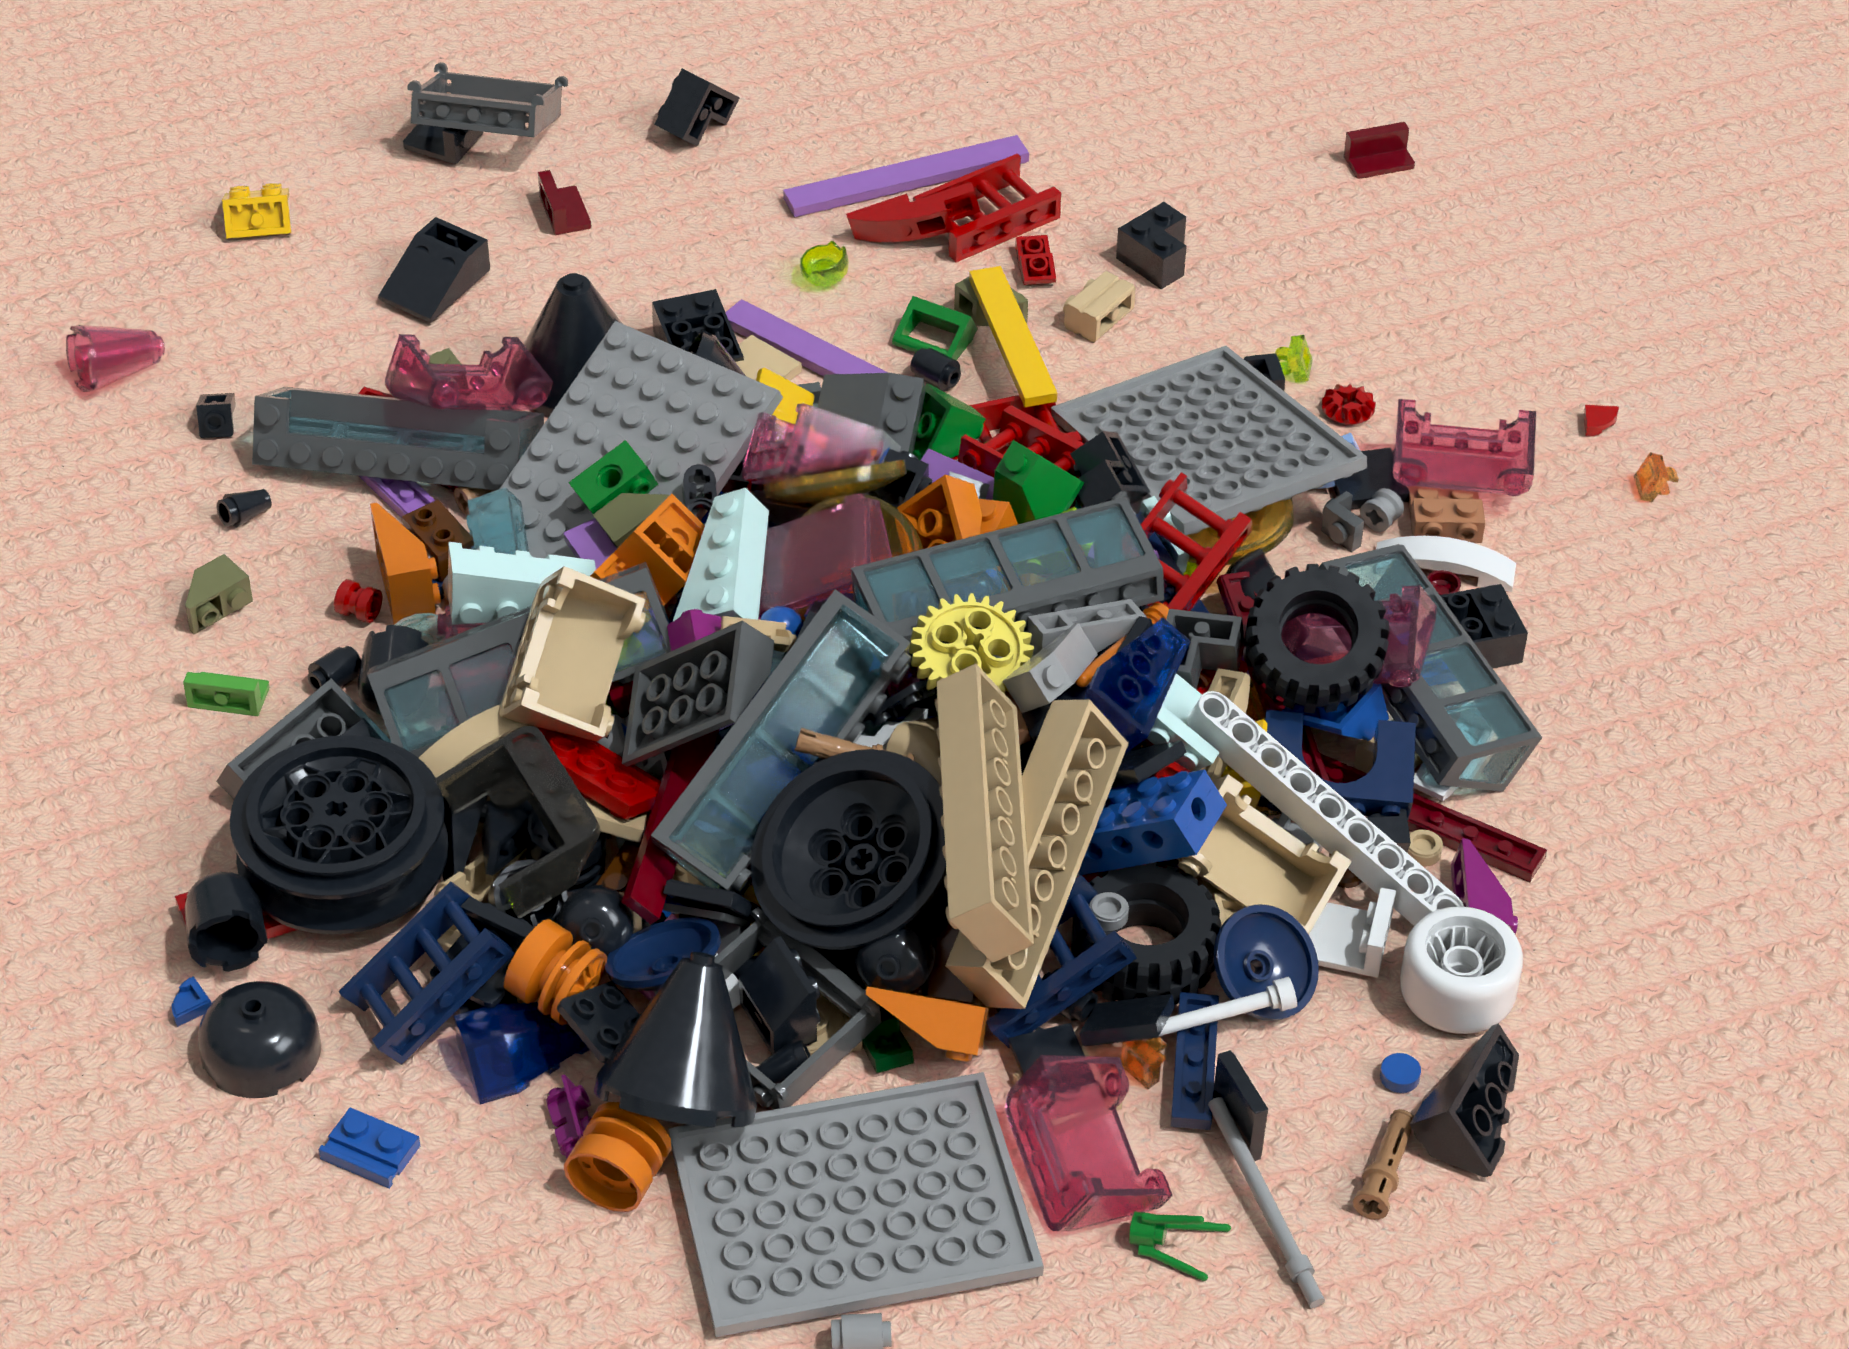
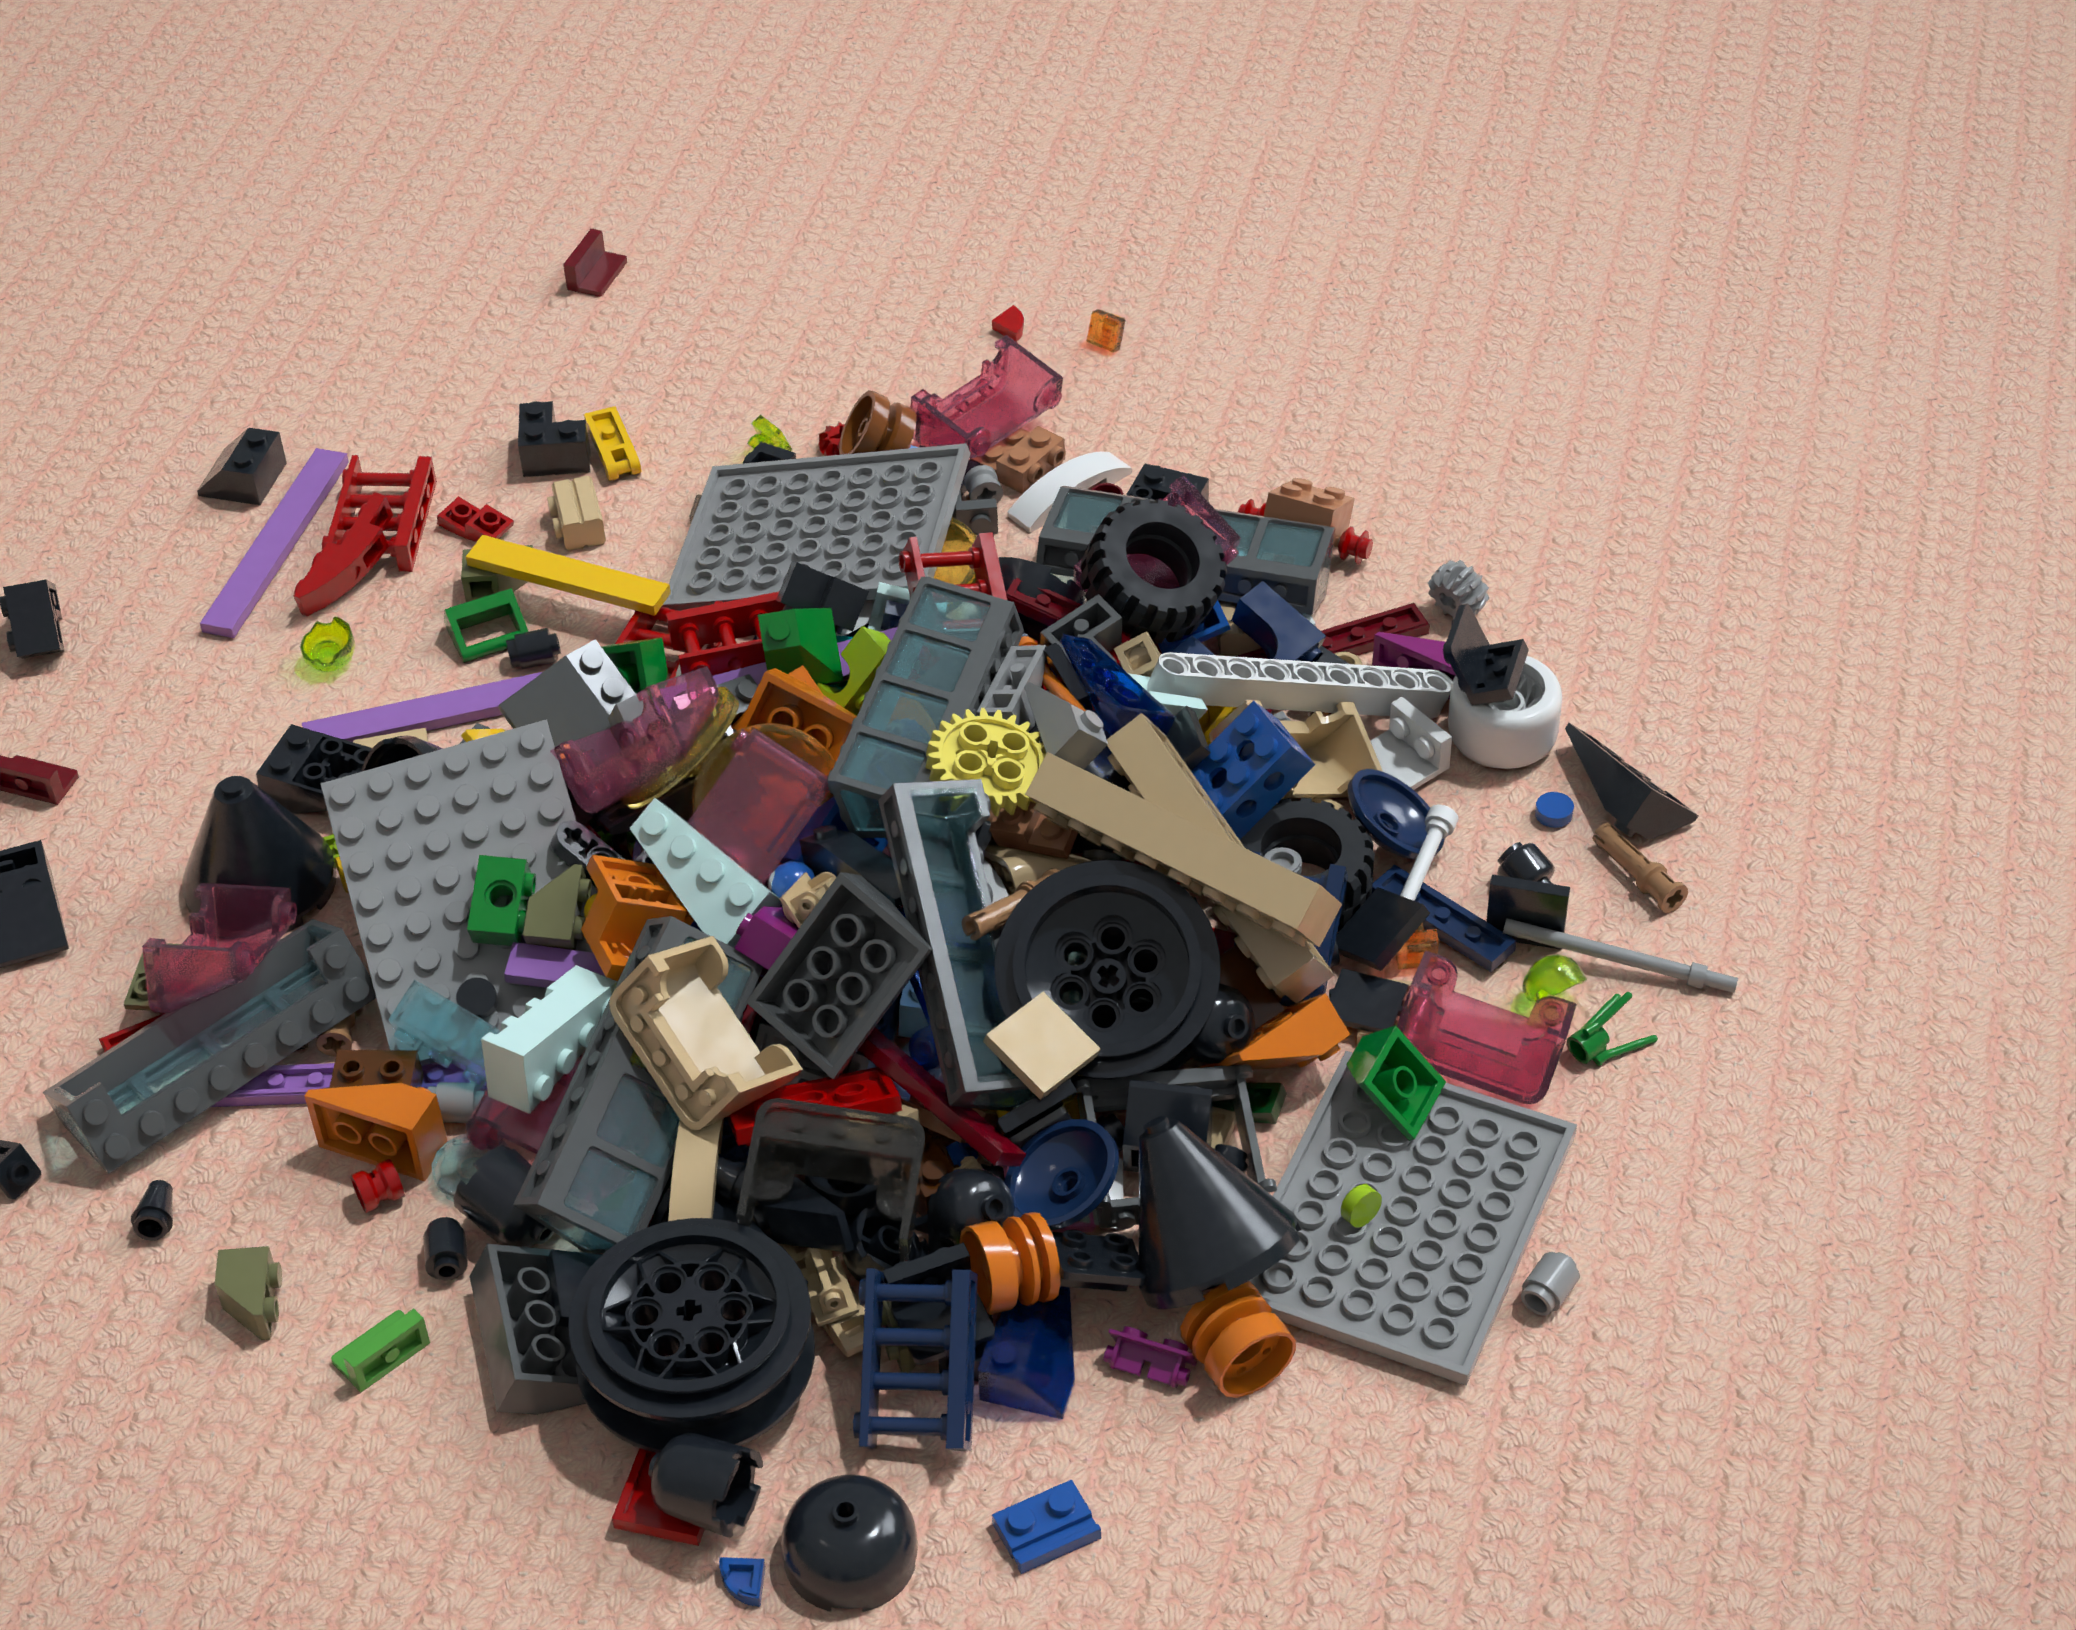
camera: 50 degrees left, 0 degrees up
none -> black slope [197,427,287,506]
none -> black tile [456,978,498,1020]
none -> yellow plate [584,406,642,481]
none -> dark orange wheel [839,391,916,455]
none -> tan tile [983,991,1101,1100]
none -> nougat brick [1238,478,1373,565]
none -> lime tile [1341,1184,1382,1228]
none -> green slope [1346,1025,1446,1141]
none -> light grey gear [1428,560,1489,618]
none -> black bracket [1443,603,1529,706]
none -> black head [1497,842,1555,884]
none -> clear neon green hair [1522,955,1587,1003]

